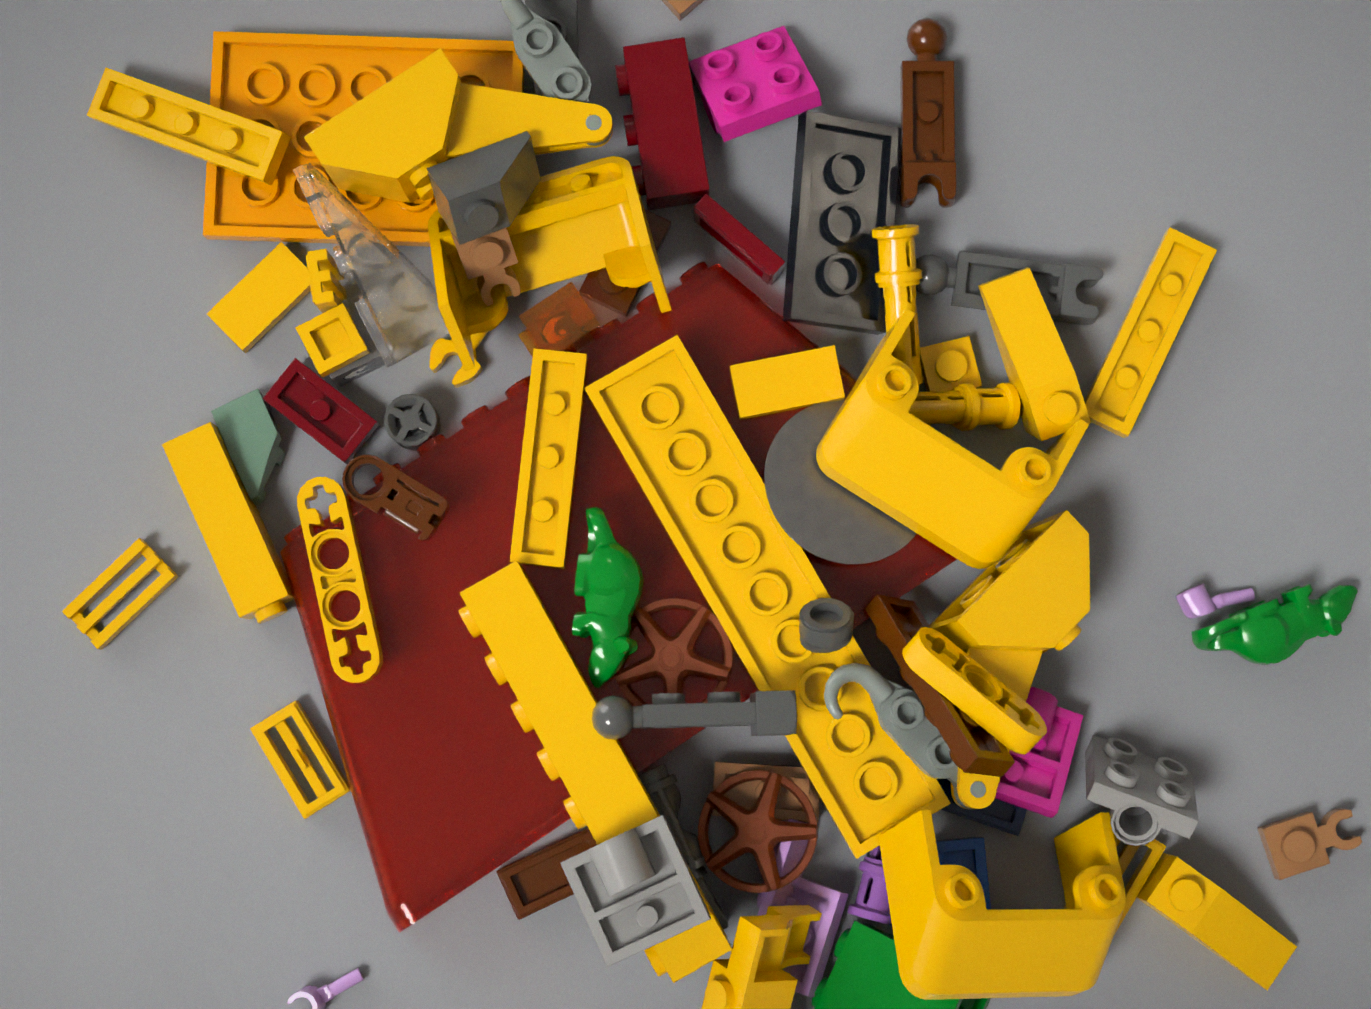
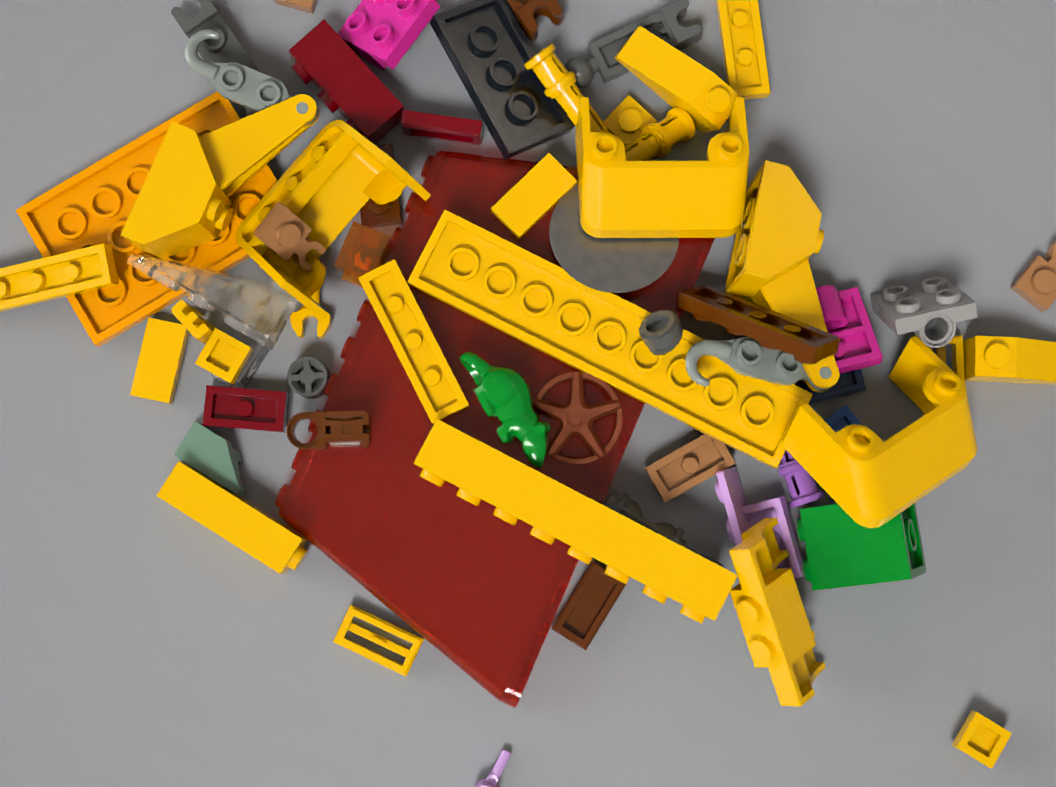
camera: 30 degrees left, 0 degrees up
yellow tile [62,538,179,650] -> none
yellow beam [297,477,383,683] -> none
dark grey slope [427,131,541,245] -> none
light grey plate [560,815,711,967] -> none
dark grey plate [592,690,797,740] -> none
copper wheel [698,770,818,893] -> none
yellow beam [902,627,1047,754] -> none
lavender hand [1176,583,1255,619] -> none
green animal [1191,584,1358,665] -> none

